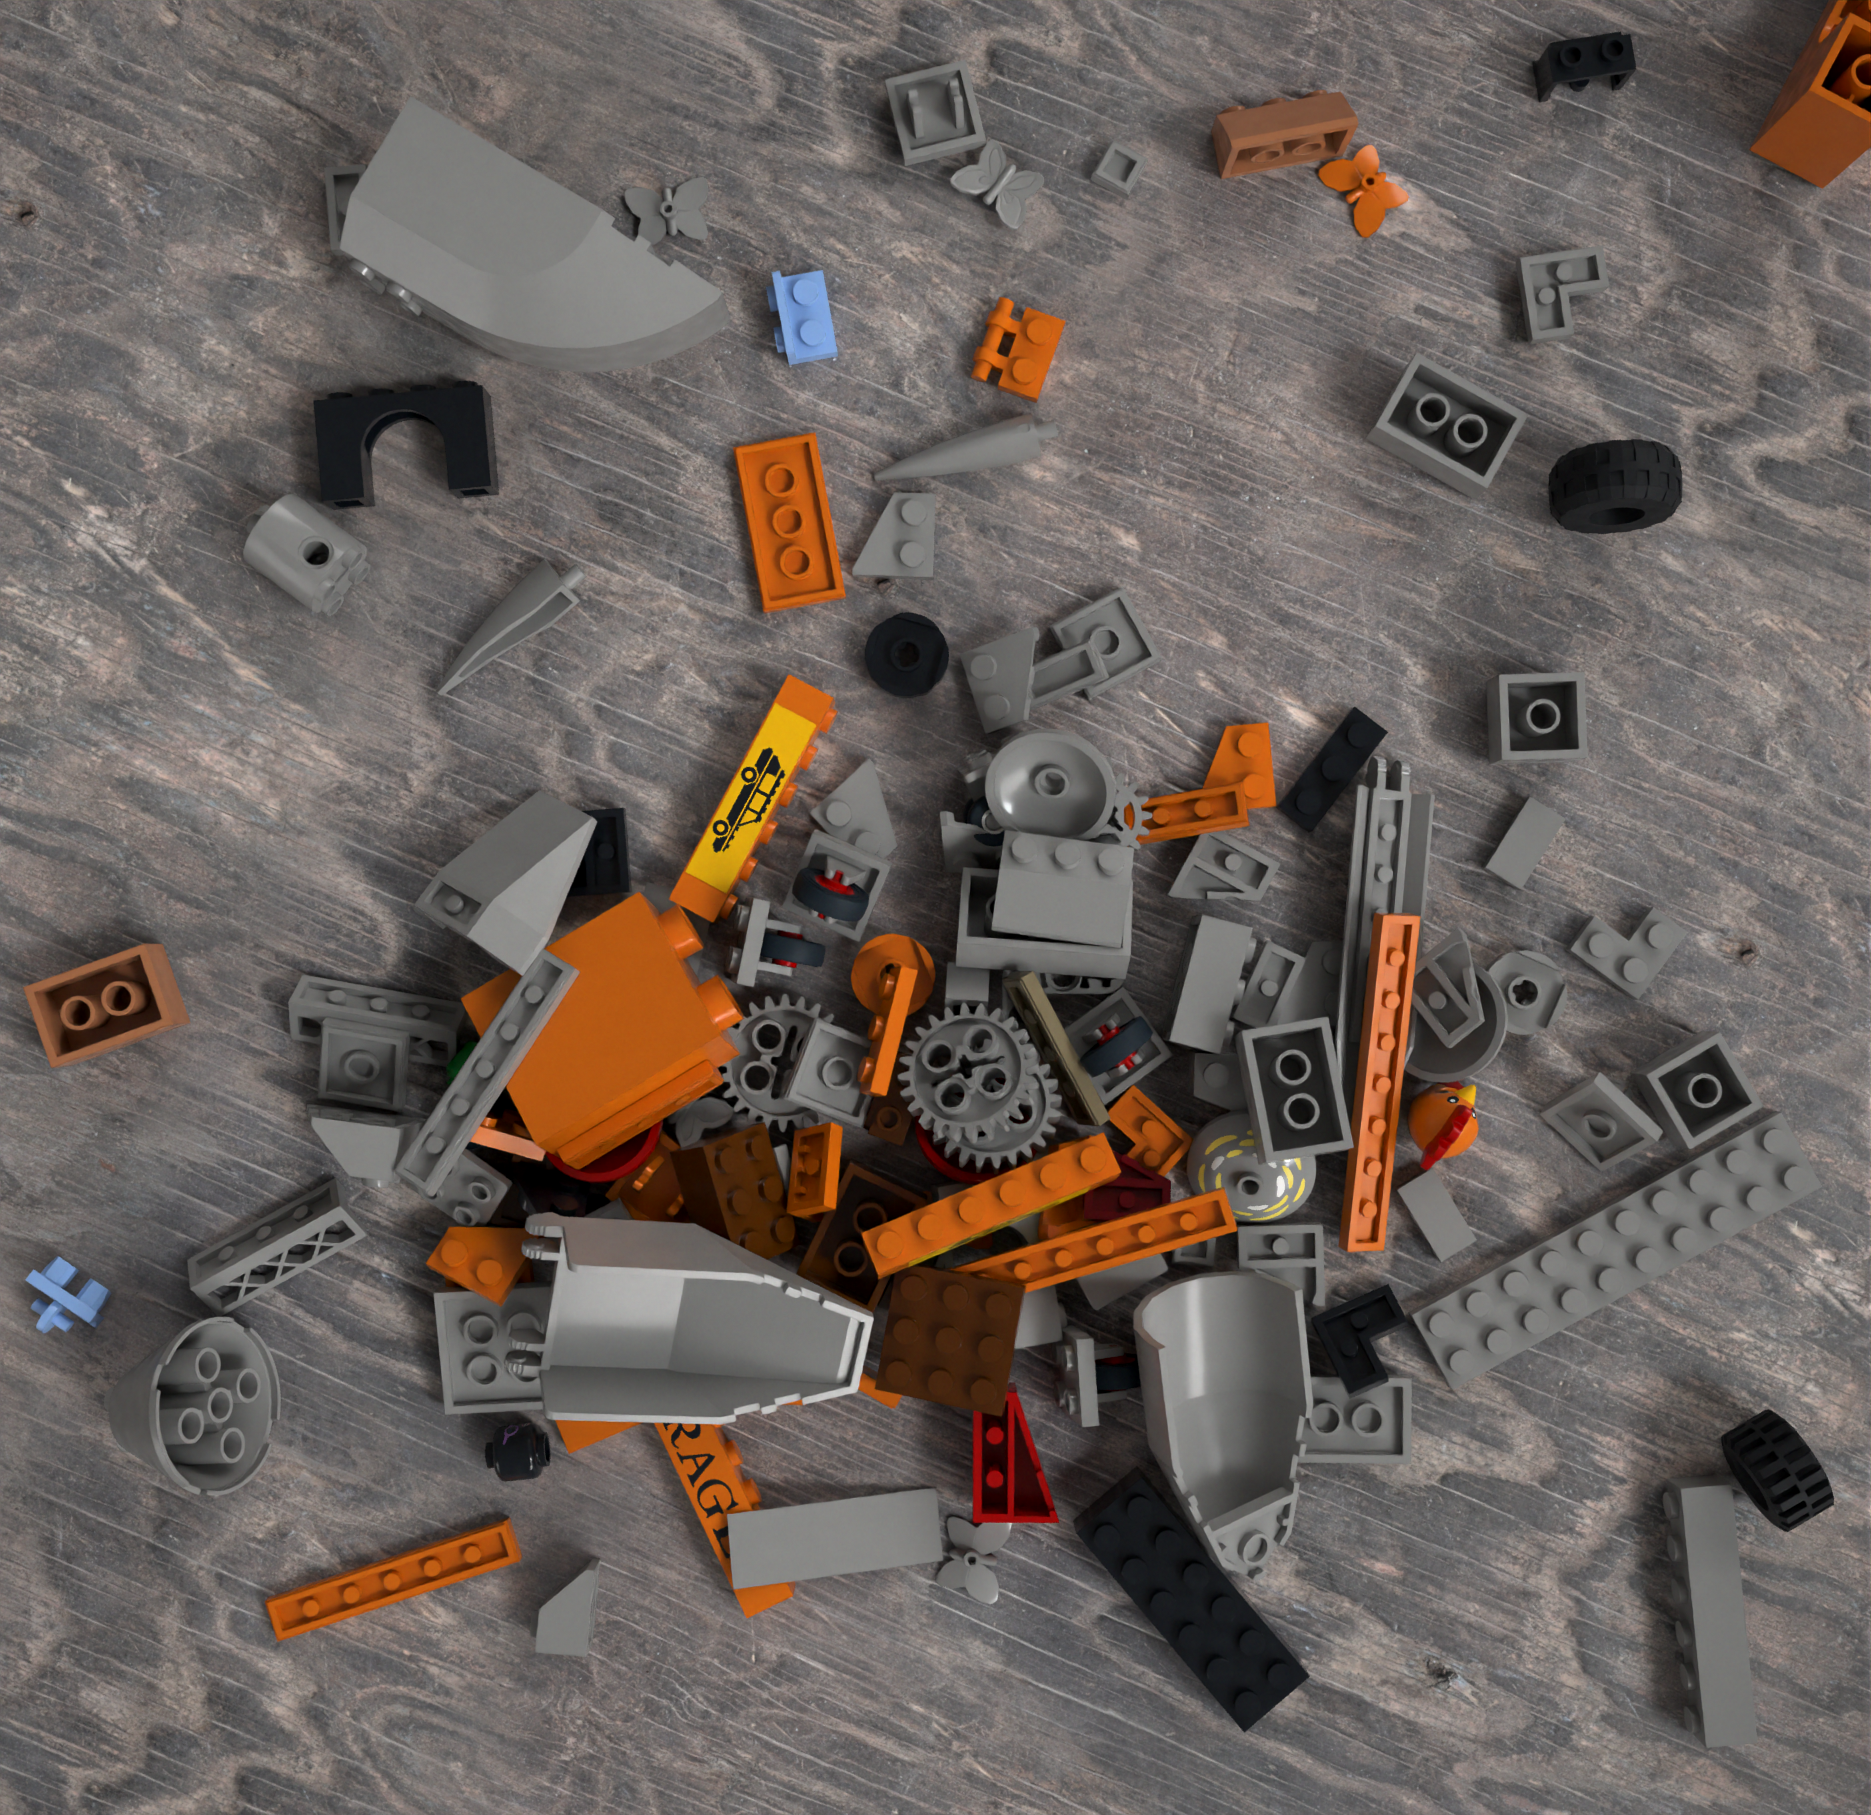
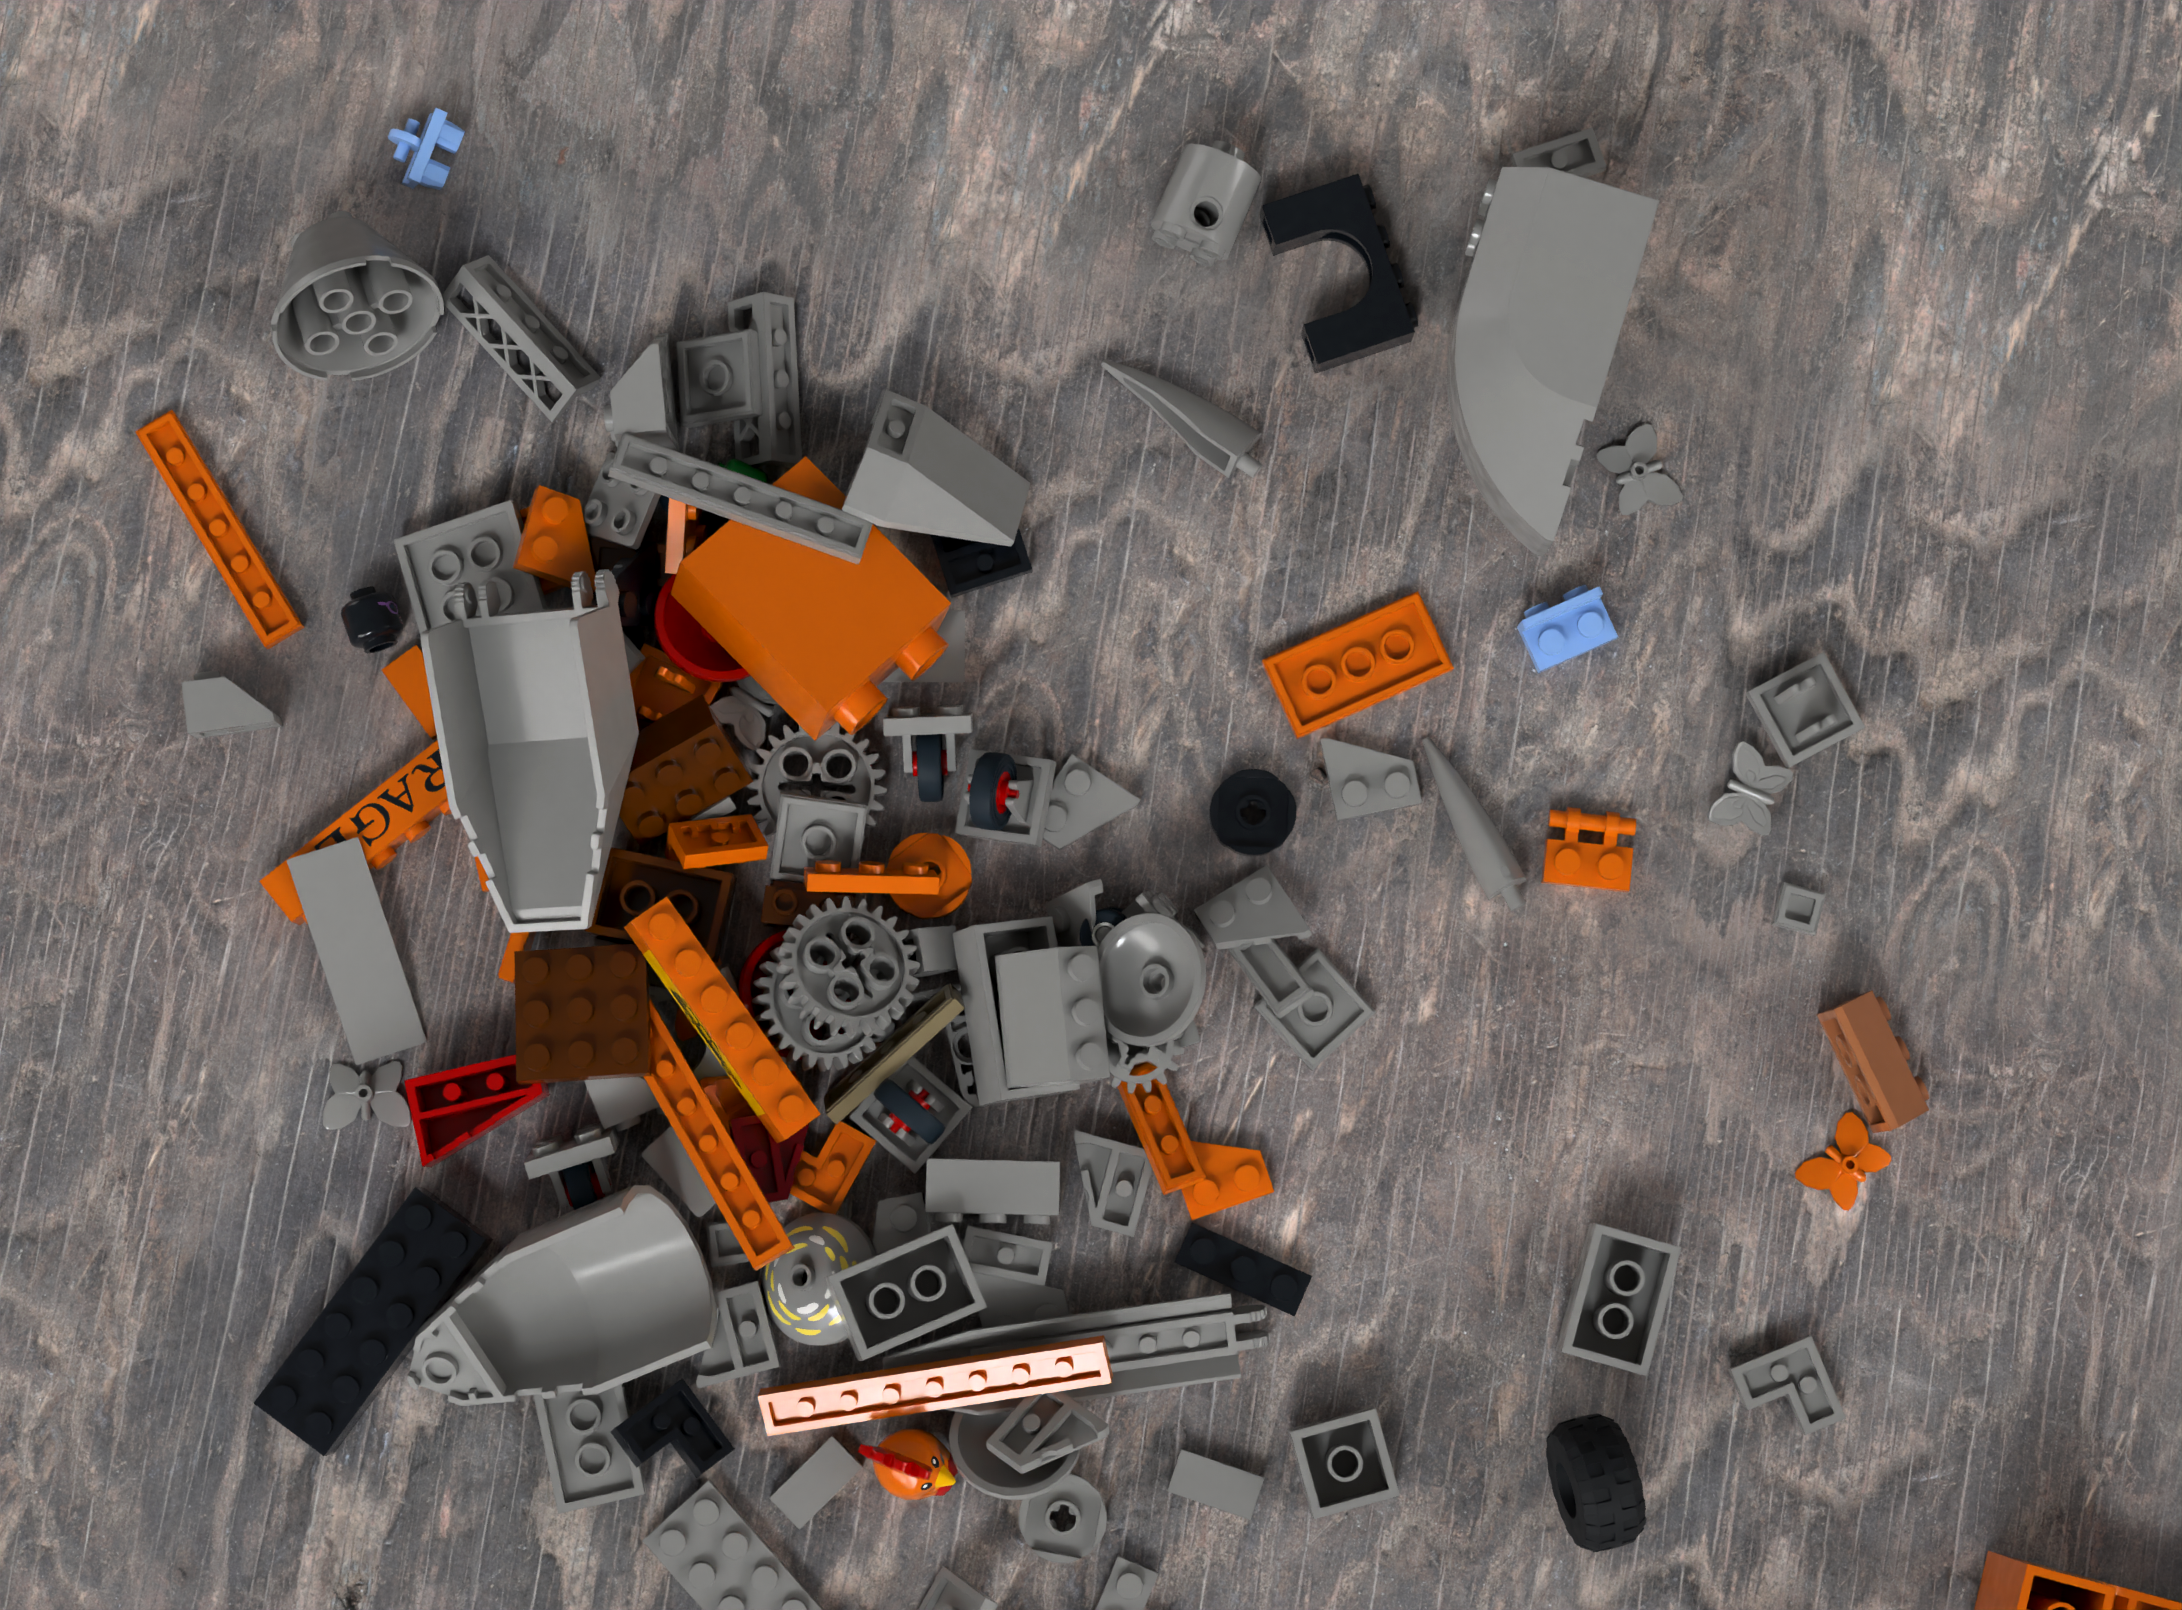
camera: 75 degrees right, 5 degrees down
nougat brick [23,943,190,1068] -> none
orange tile [557,1060,724,1170] -> none
brick [669,674,838,924] -> none
black window [1532,31,1636,102] -> none

